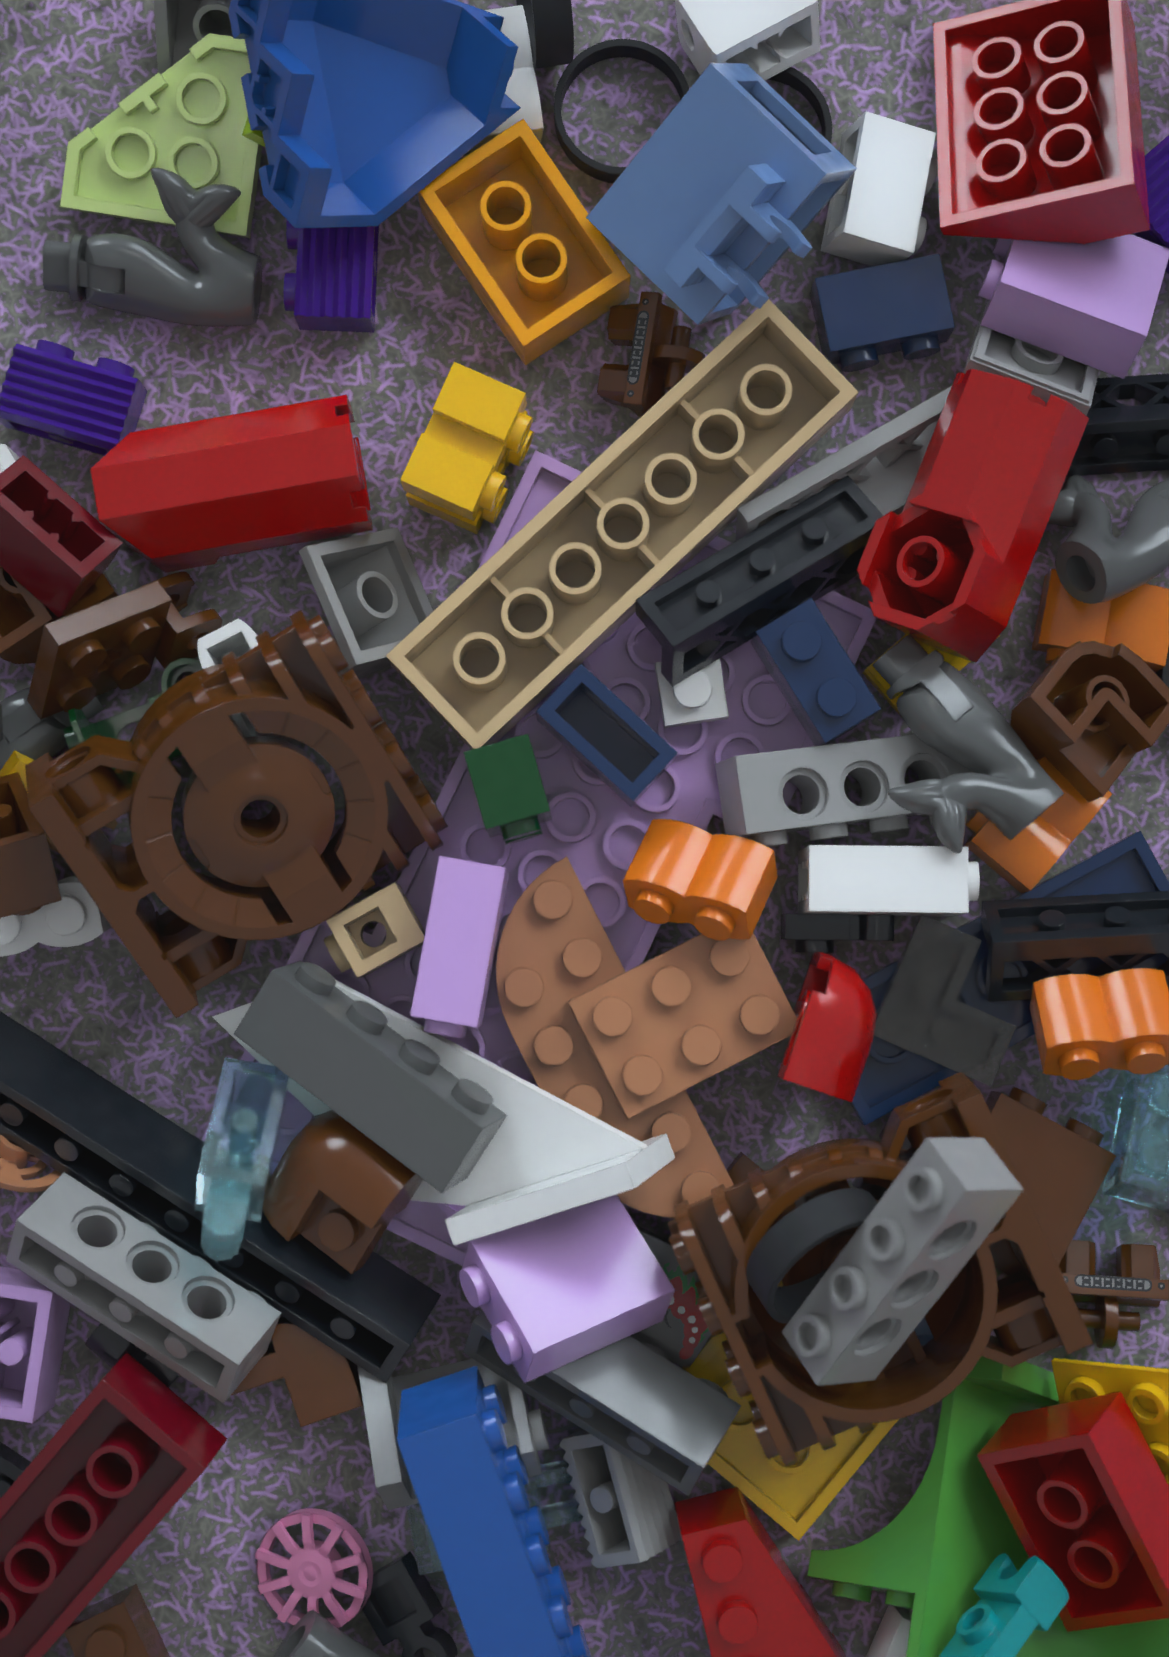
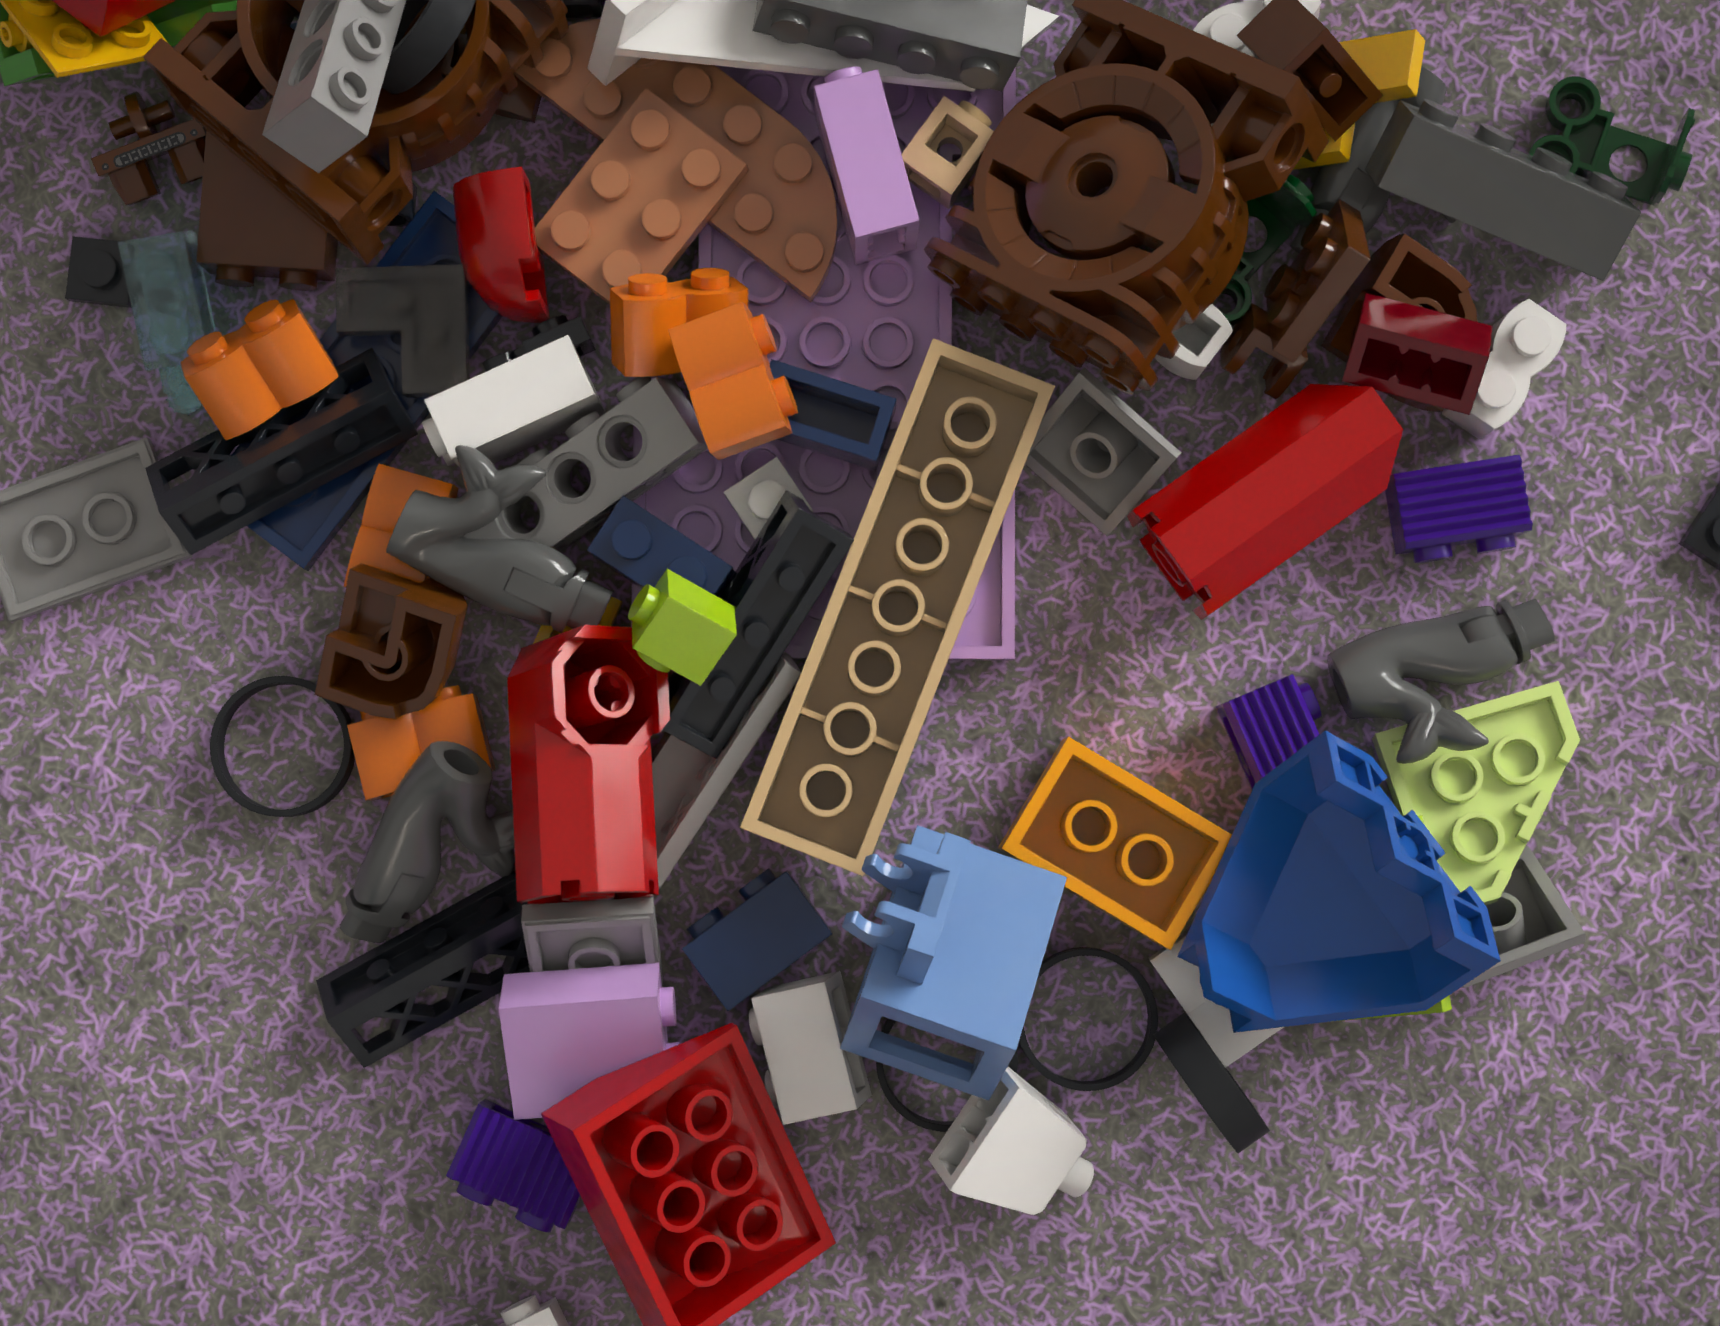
camera: 155 degrees right, 0 degrees up
yellow brick [400,362,534,534] -> none
dark green brick [463,734,552,845] -> none
reddish brown hips [597,291,706,418] -> none
none -> lime brick [628,568,737,686]
none -> orange brick [668,302,798,460]

